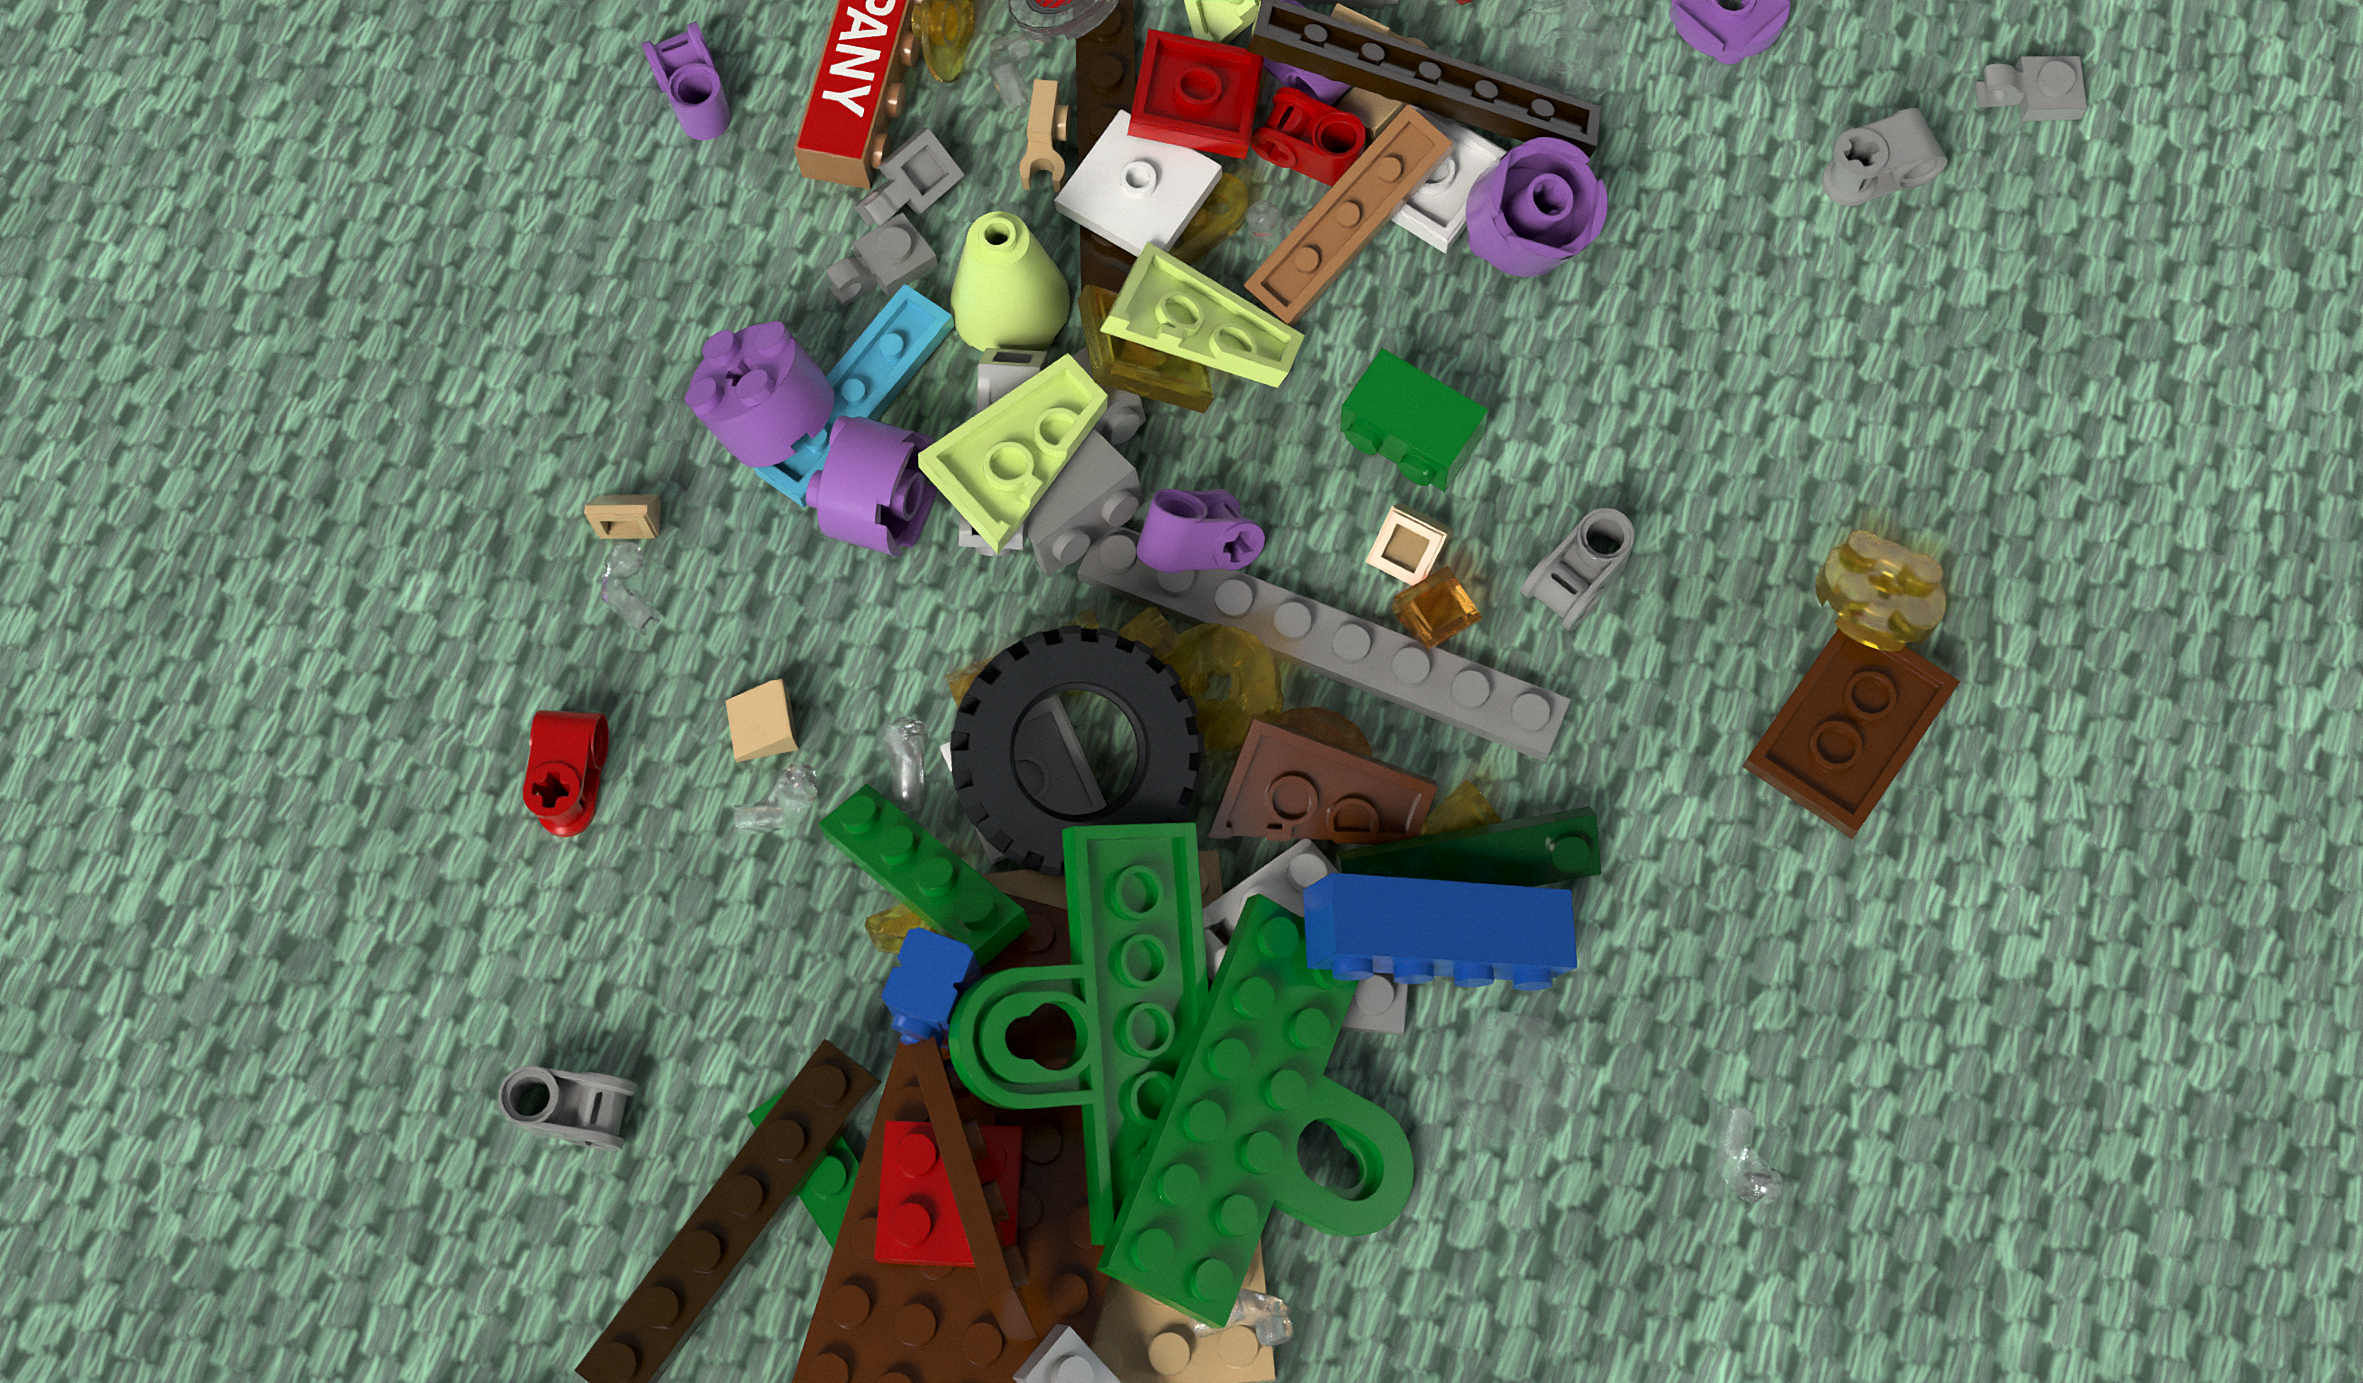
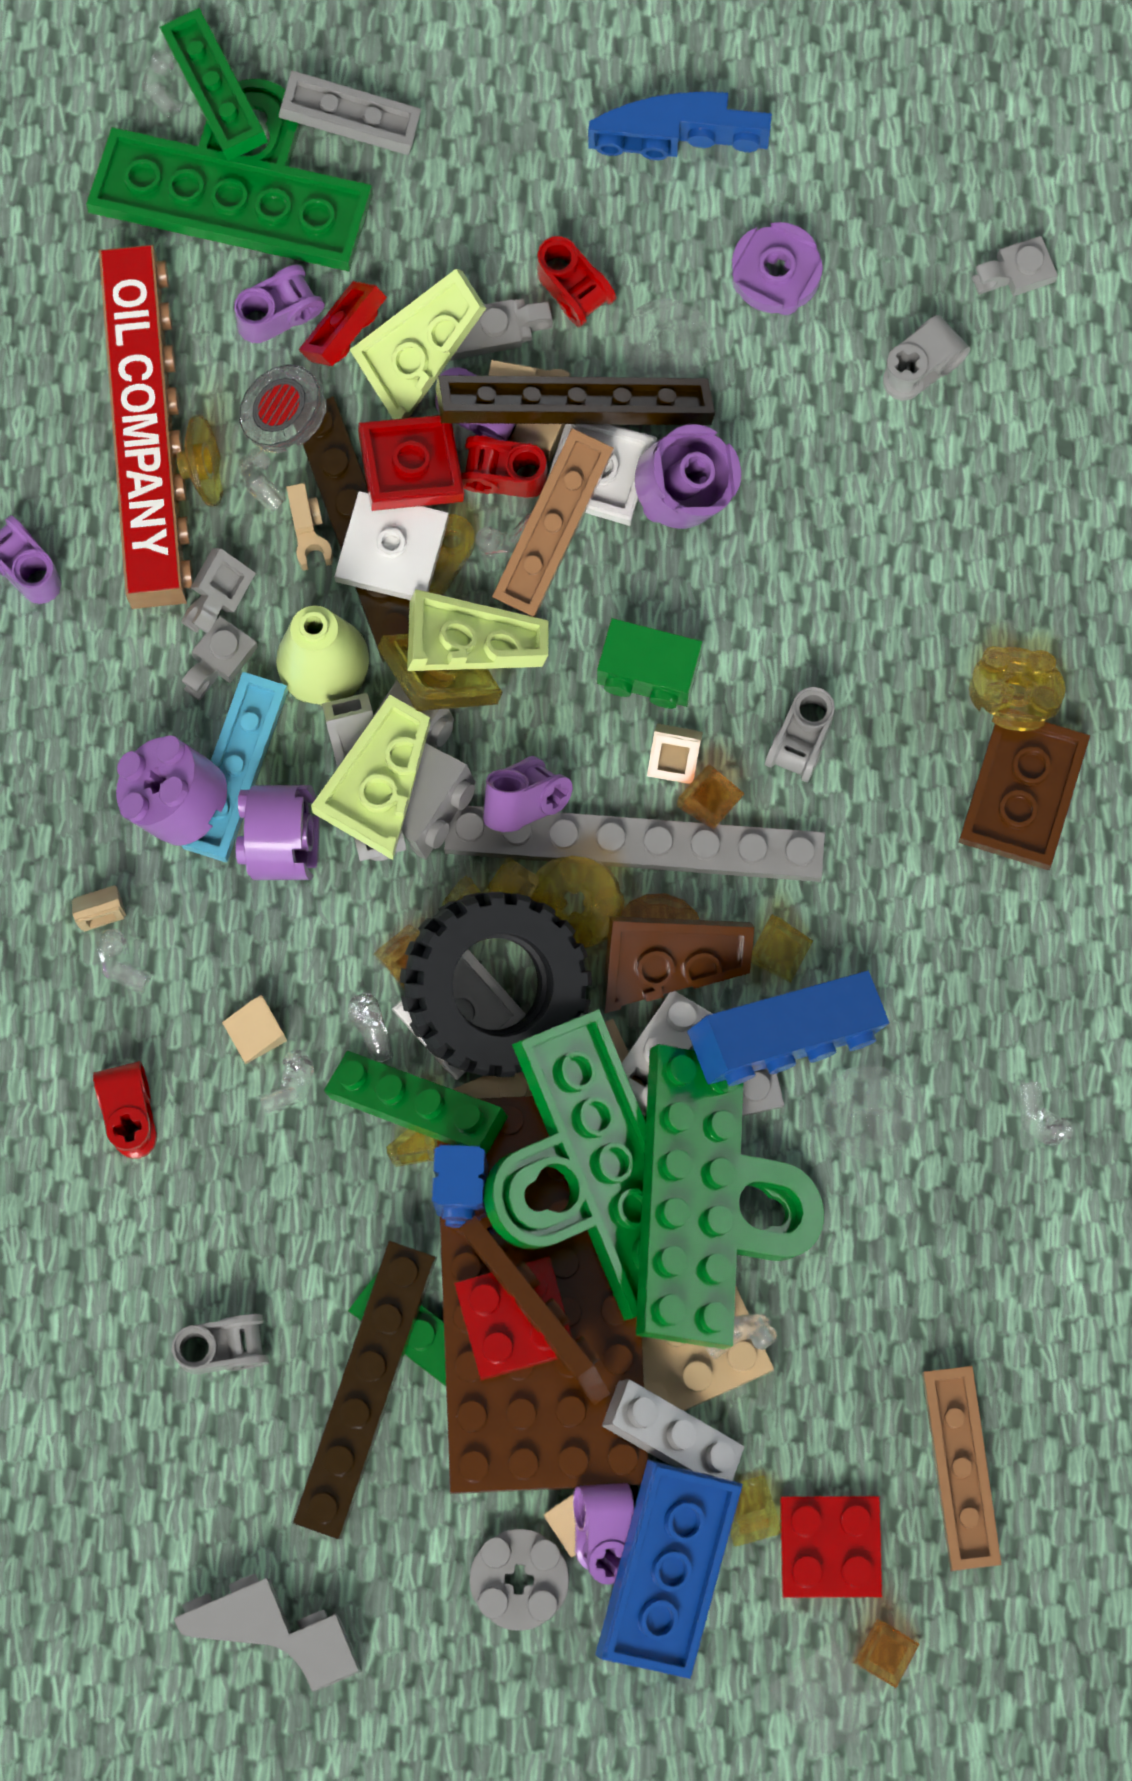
camera: 20 degrees left, 5 degrees up
dark green plate [1336,806,1601,887] -> none

